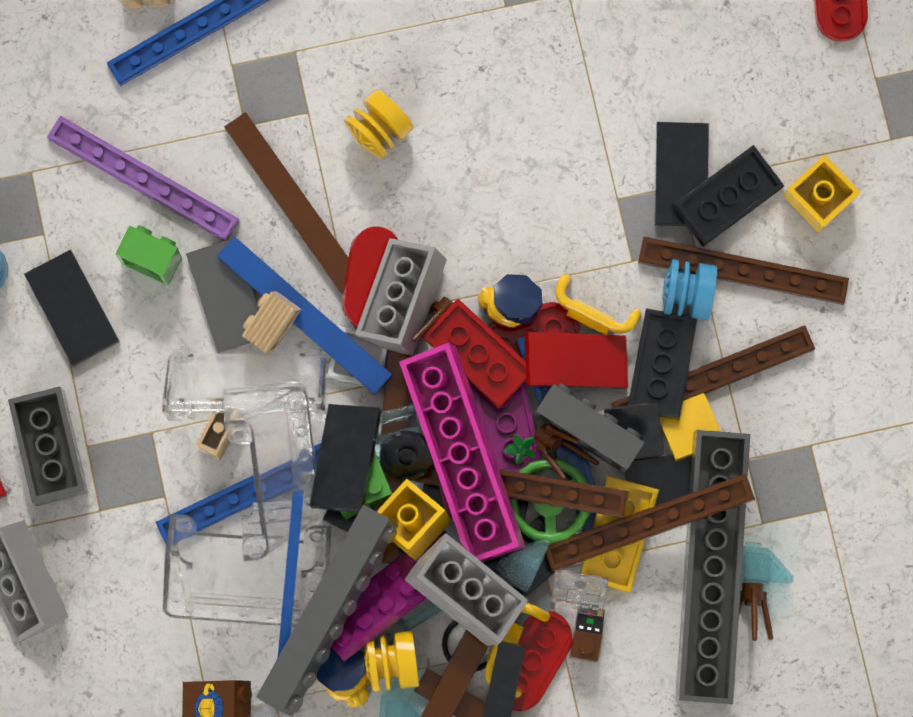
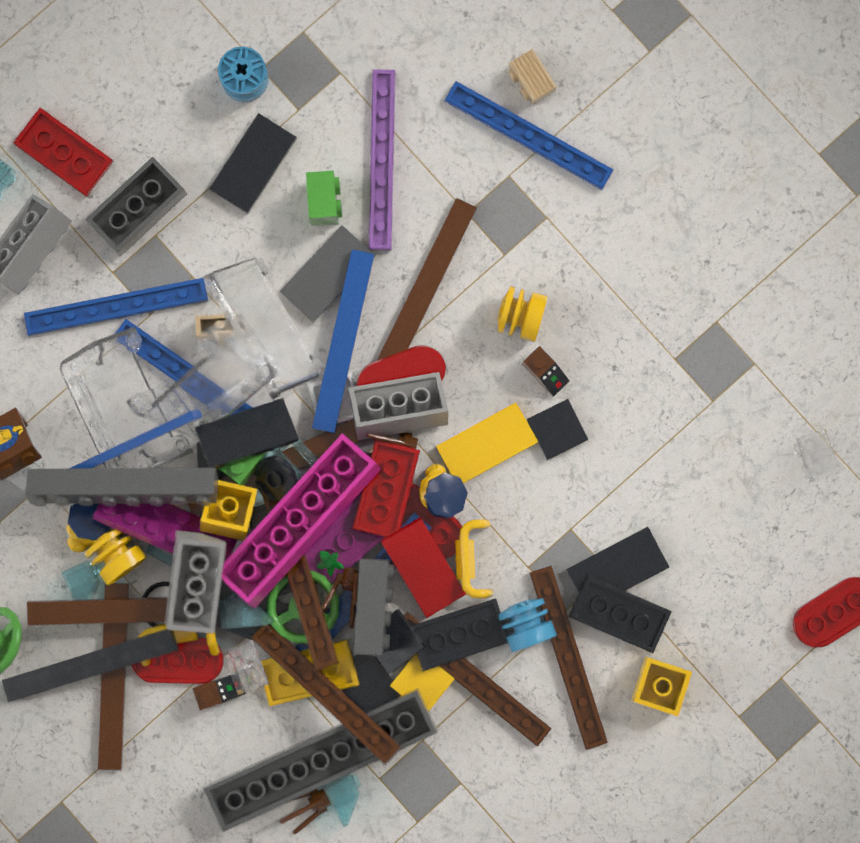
camera: 60 degrees right, 5 degrees up
tan brick [242,291,302,354] -> none
none -> blue tile [24,278,209,336]
none -> yellow tile [436,402,538,484]
none -> slope [522,346,570,397]
none -> black tile [527,399,589,460]

